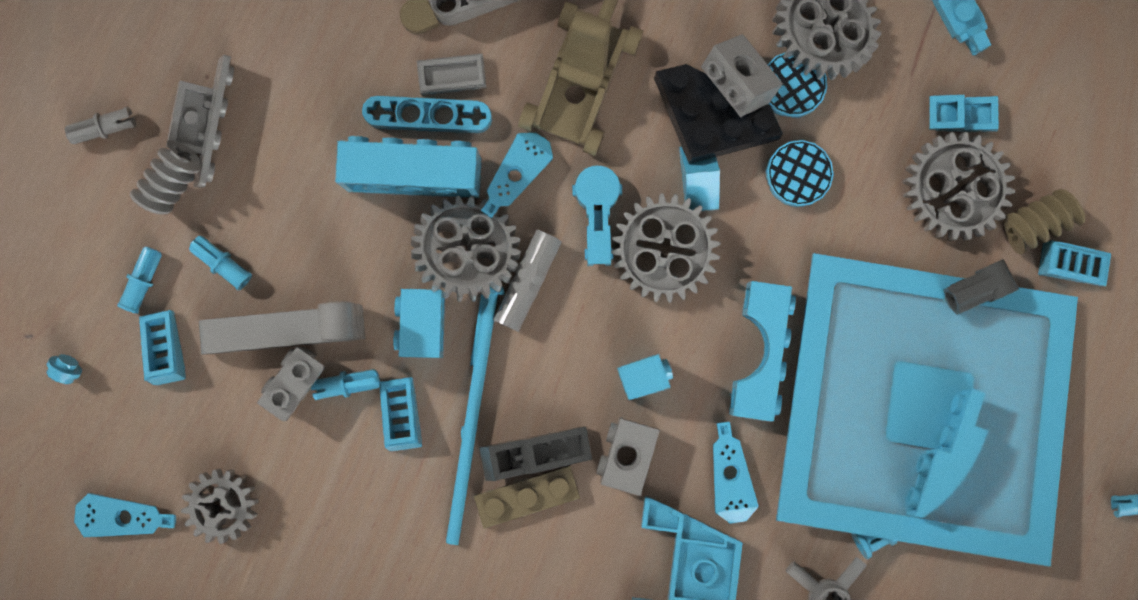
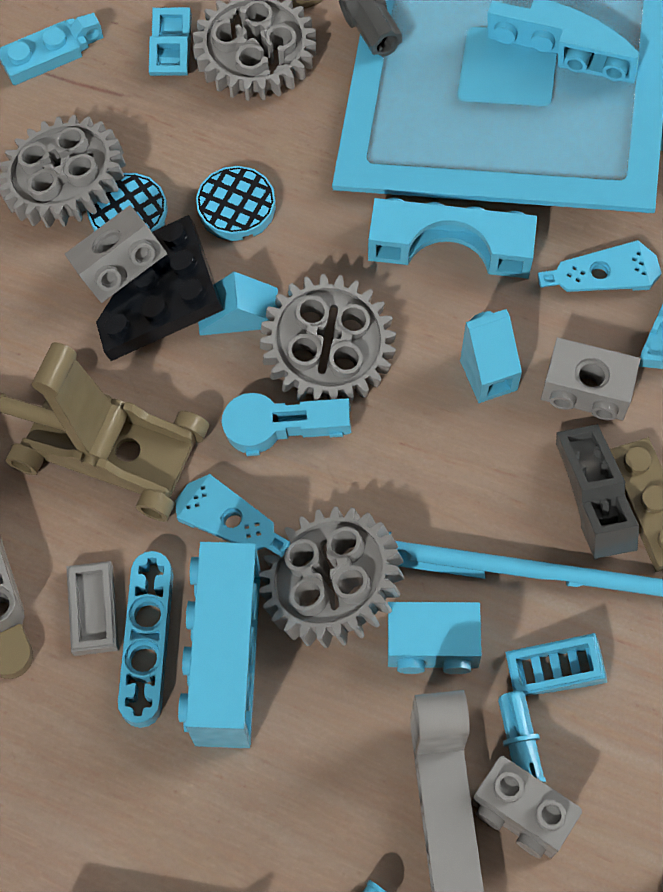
camera: 90 degrees left, 20 degrees down
light grey axle [493,230,562,332] -> none

